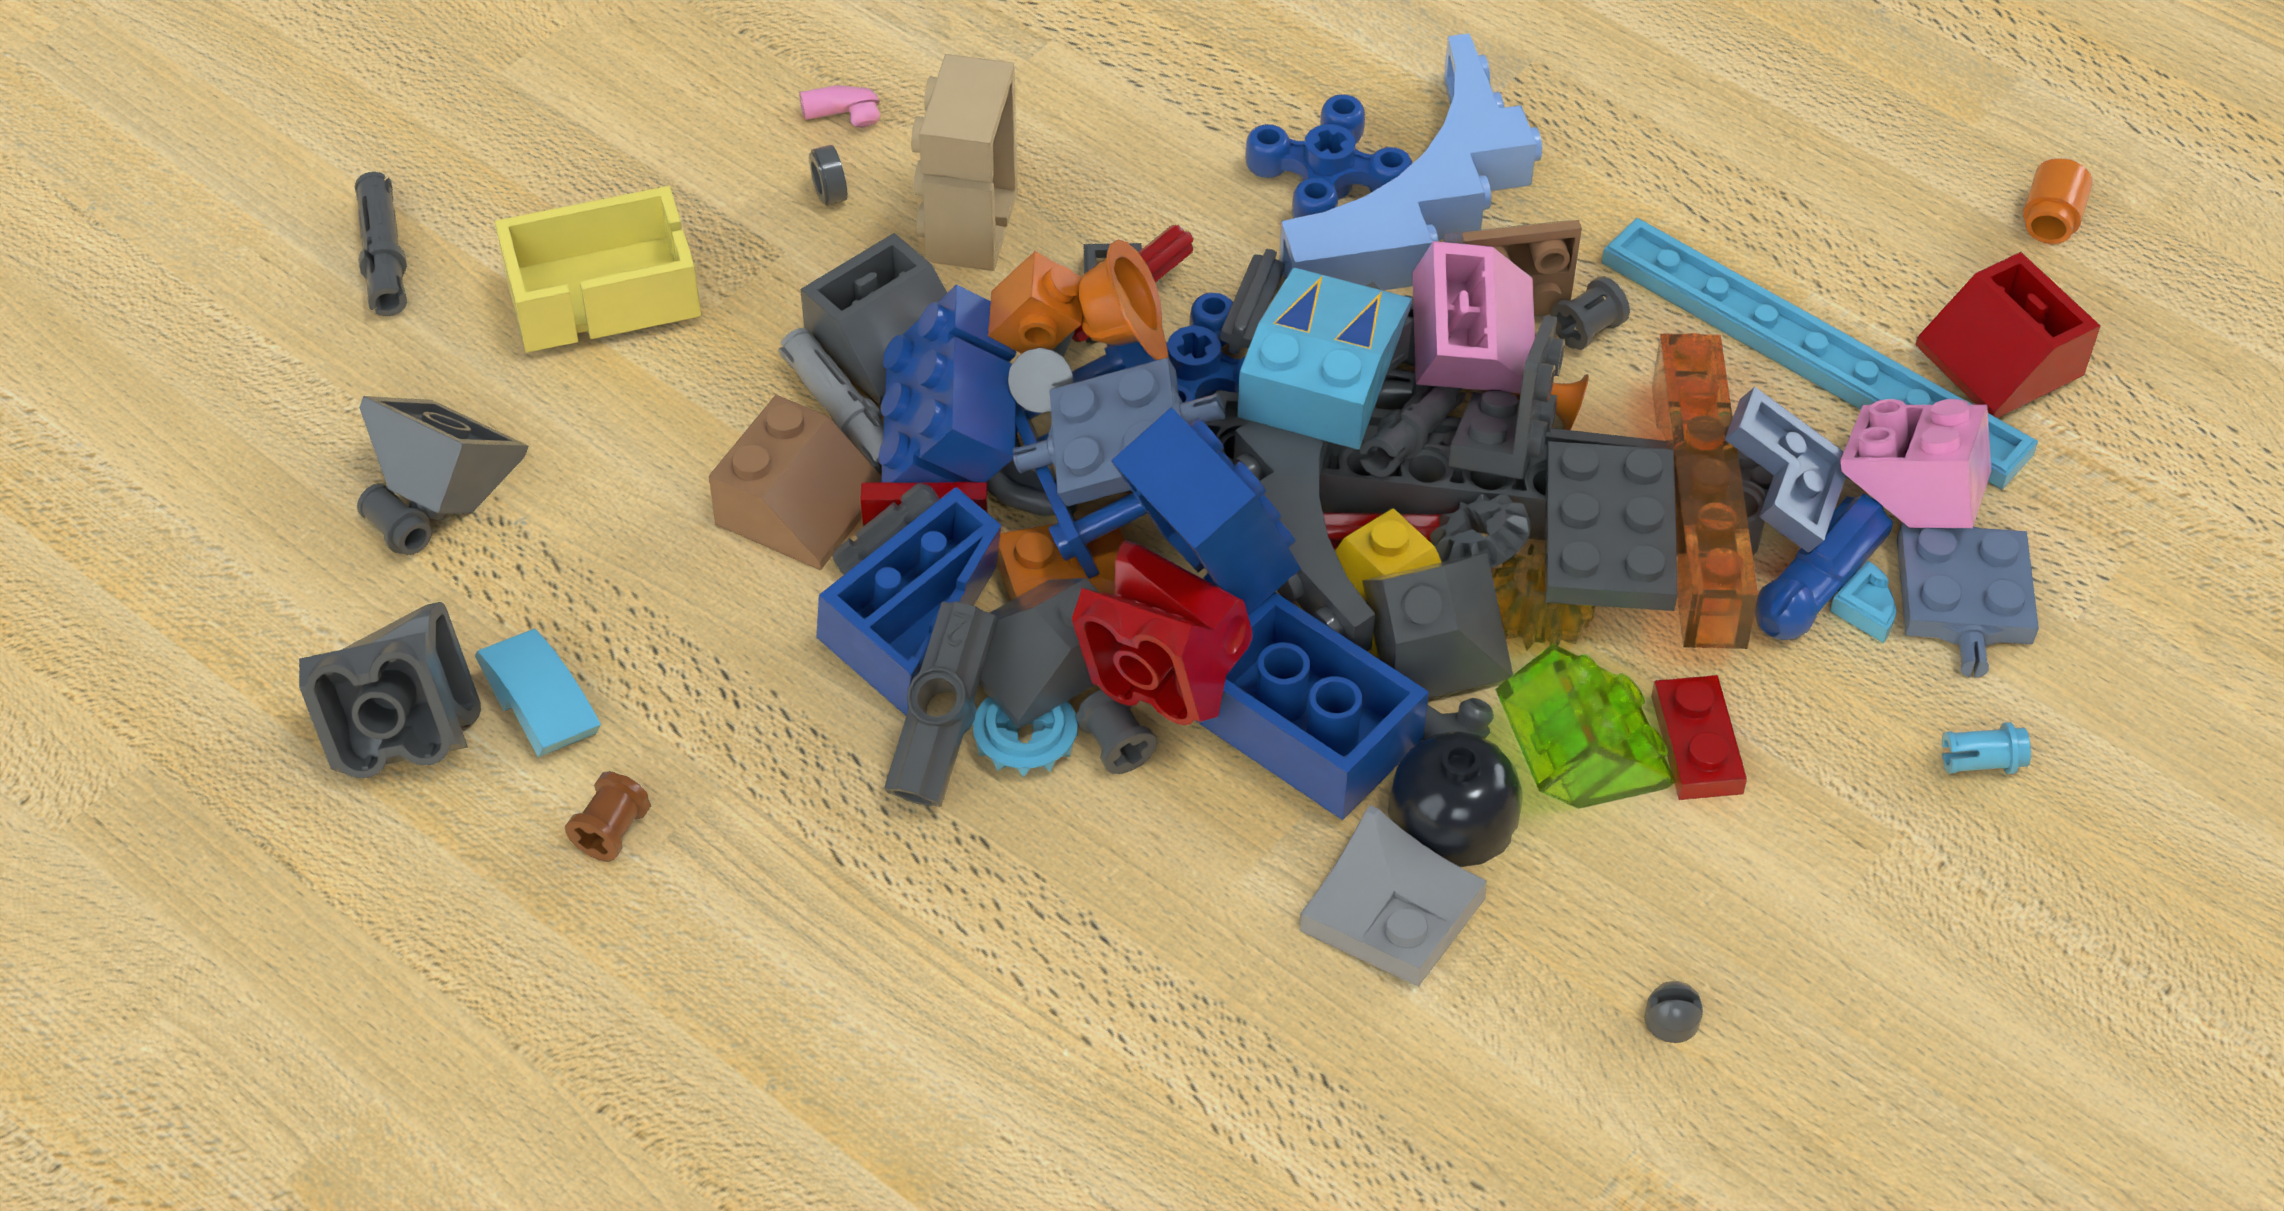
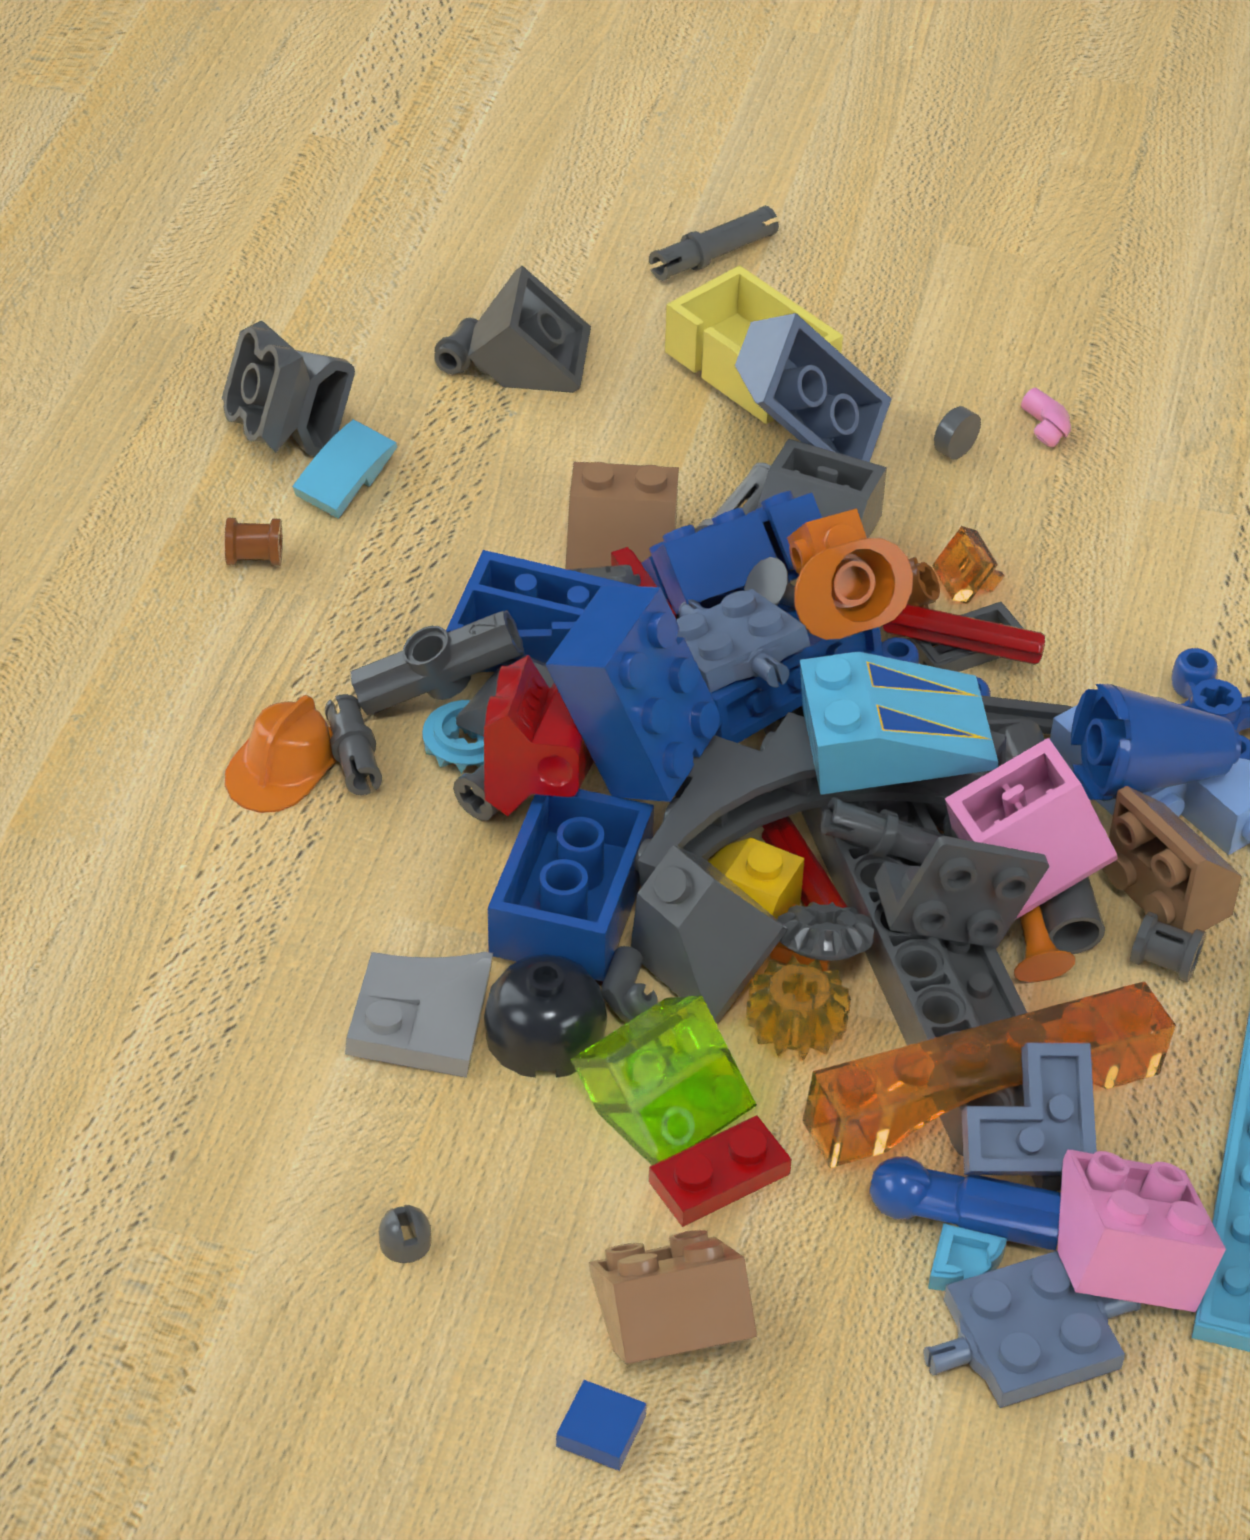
camera: 65 degrees right, 5 degrees down
tan piece [911,54,1018,271] -> none
dark grey plate [1545,441,1678,611] -> none
medium azure pin [1942,722,2031,774] -> none
none -> orange piece [225,695,337,813]
none -> dark grey pin [325,694,382,795]
none -> blue tile [556,1380,647,1471]
none -> medium nougat slope [589,1230,757,1364]
none -> sand blue slope [735,313,892,462]
none -> clear orange tile [932,526,1005,604]
none -> blue cone [1071,684,1241,801]

